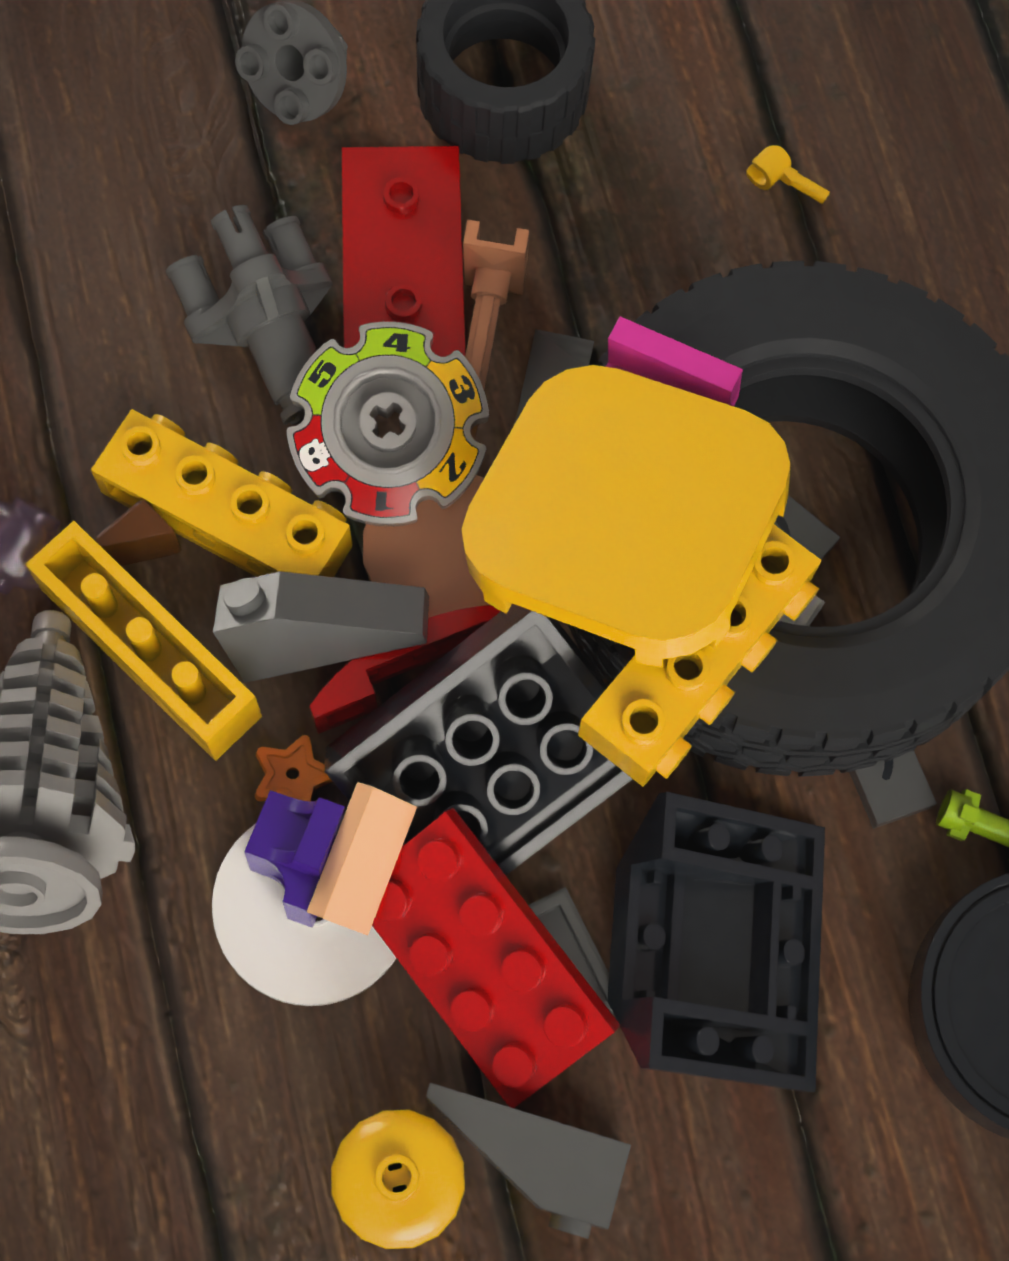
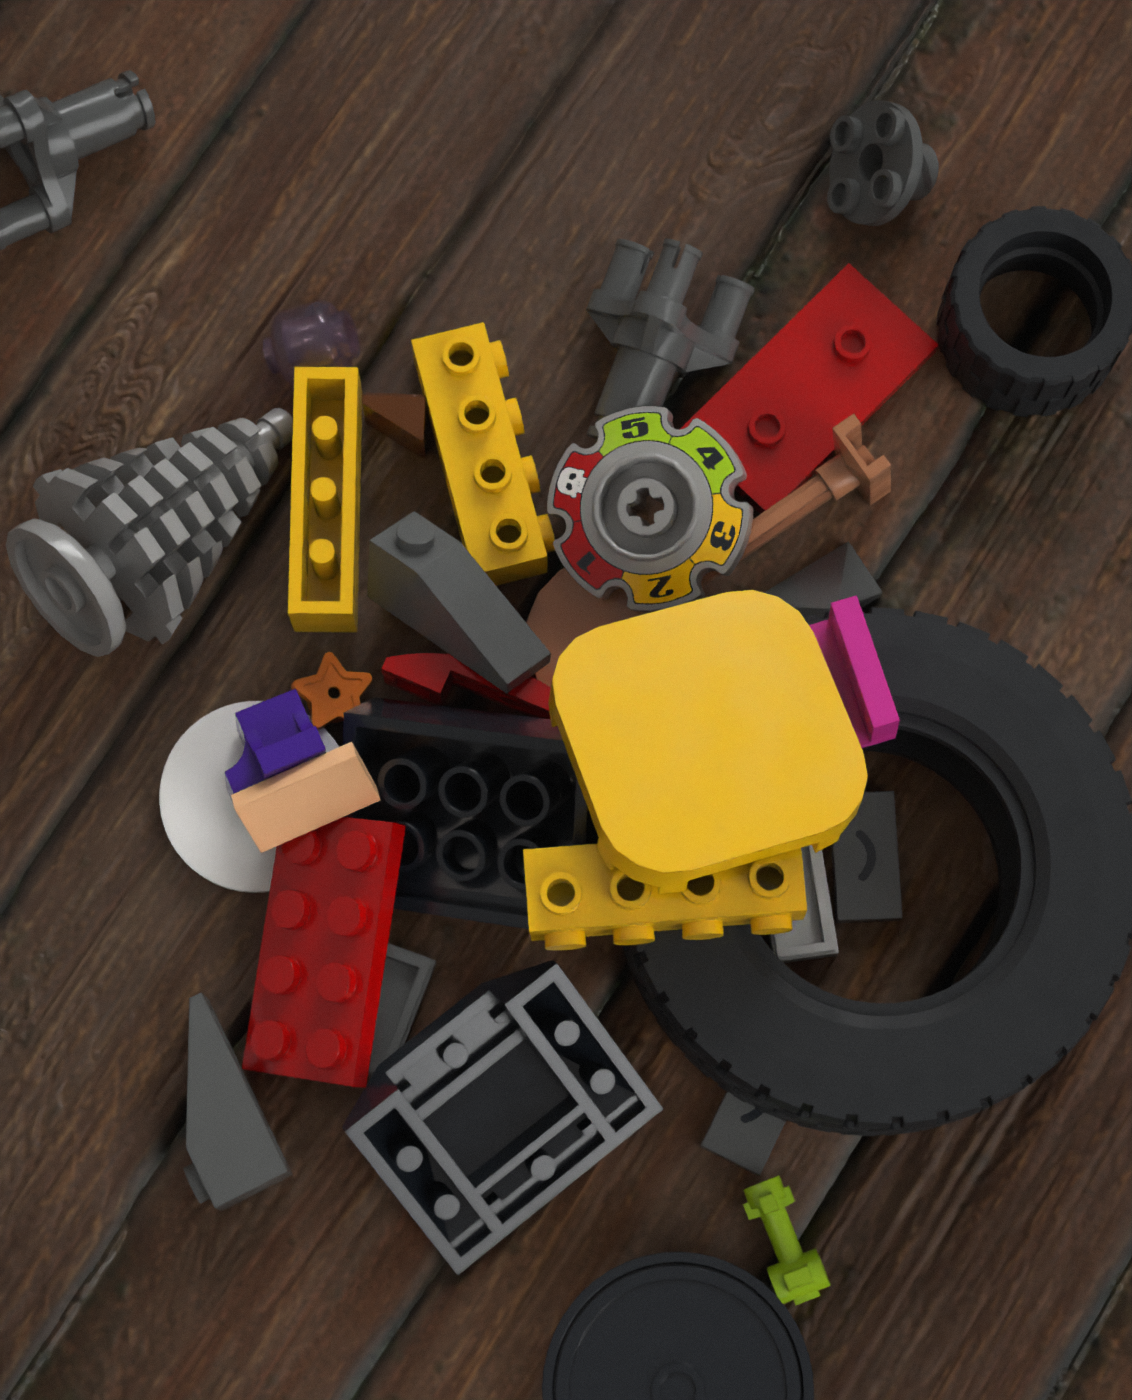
camera: 50 degrees right, 5 degrees up
yellow head [331,1109,465,1249] -> none

